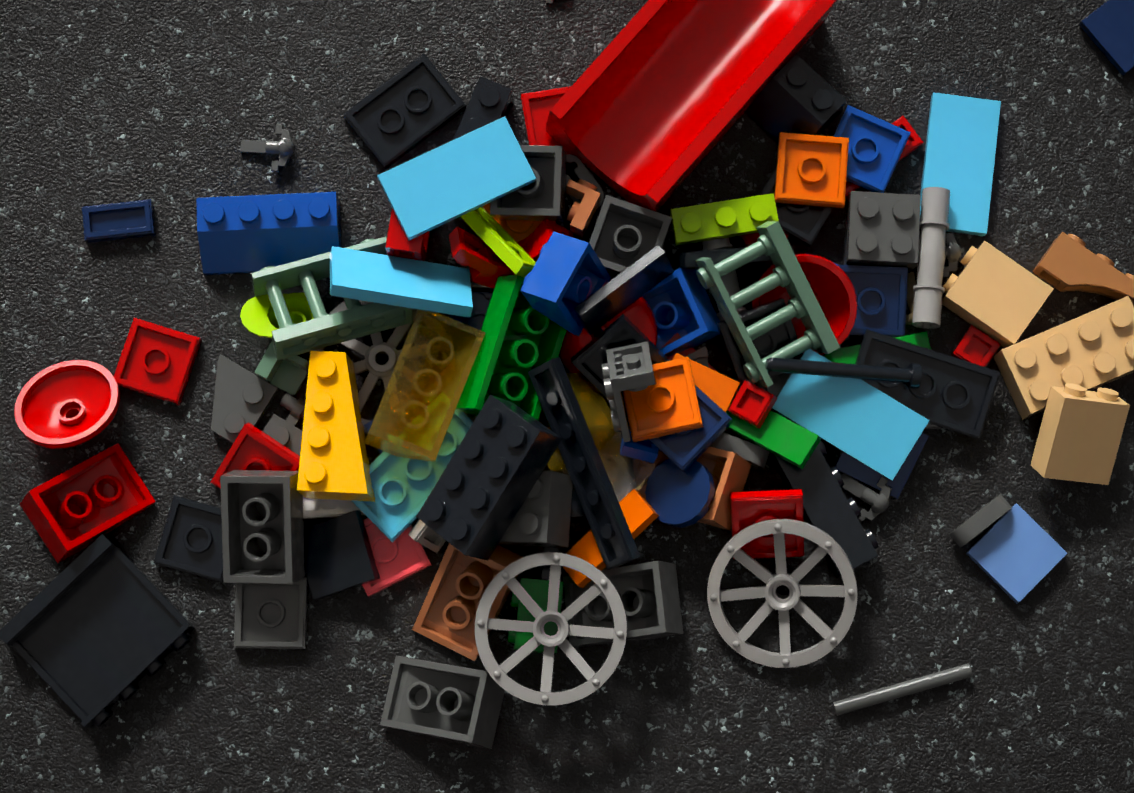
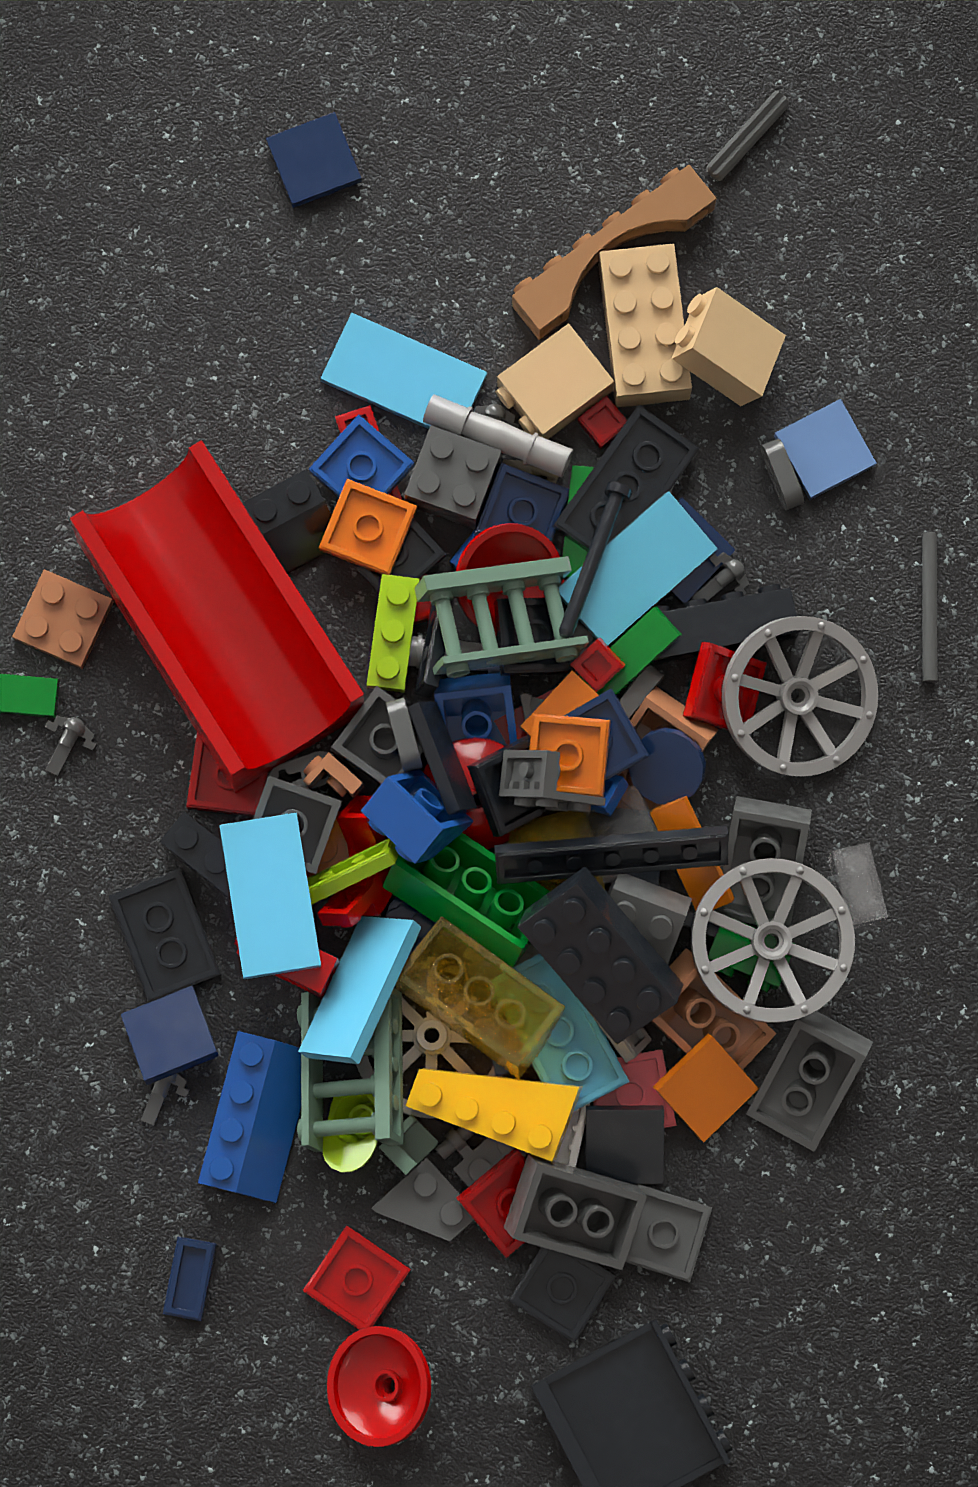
camera: 70 degrees left, 0 degrees up
red slope [20,443,156,563] -> none
none -> dark blue tile [121,985,219,1085]
none -> dark grey beam [385,698,423,772]
none -> orange tile [653,1033,759,1142]
none -> clear brick [827,842,888,928]

